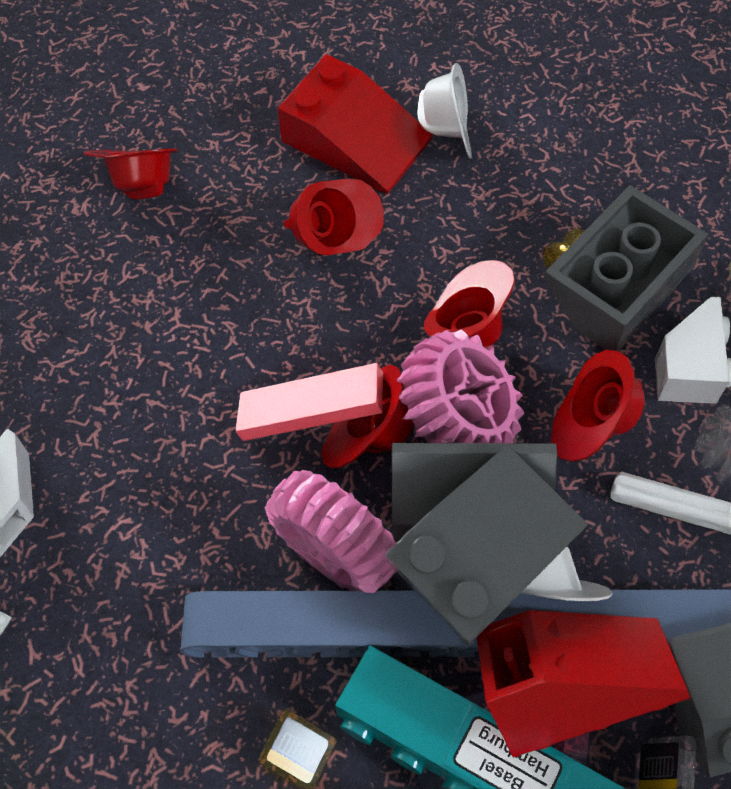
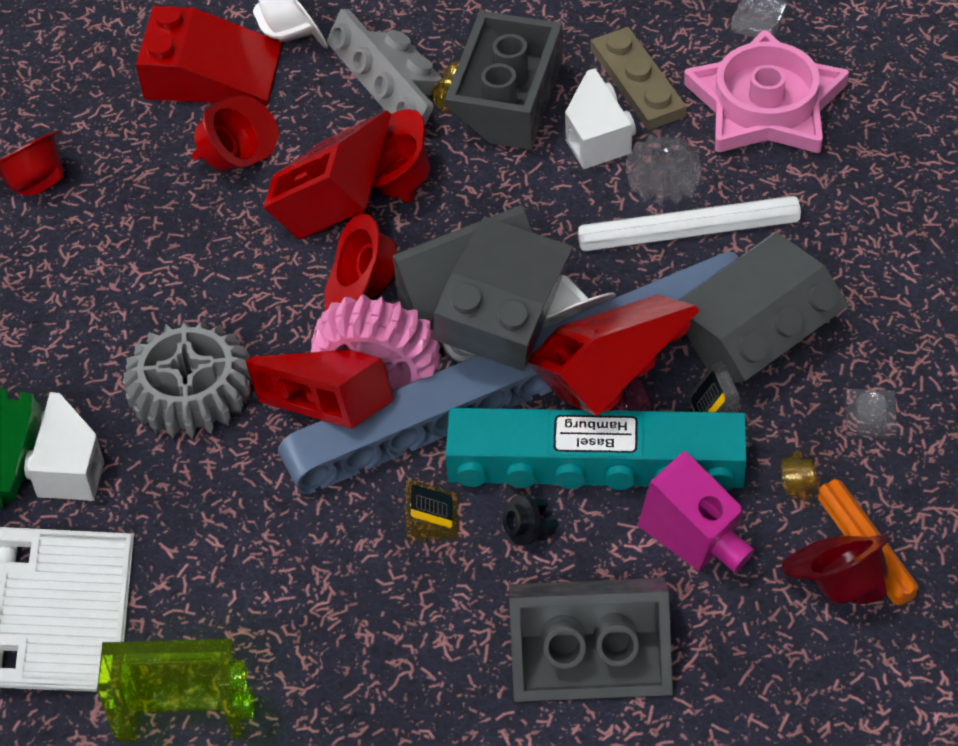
camera: 25 degrees left, 10 degrees down
tile [236,363,383,441] -> none
bright pink gear [396,329,525,443] -> none
red piece [550,350,645,462] -> none
none -> light grey gear [123,319,252,439]
none -> red slope [245,350,394,429]
none -> red slope [263,110,391,240]
none -> light grey bracket [327,9,445,125]

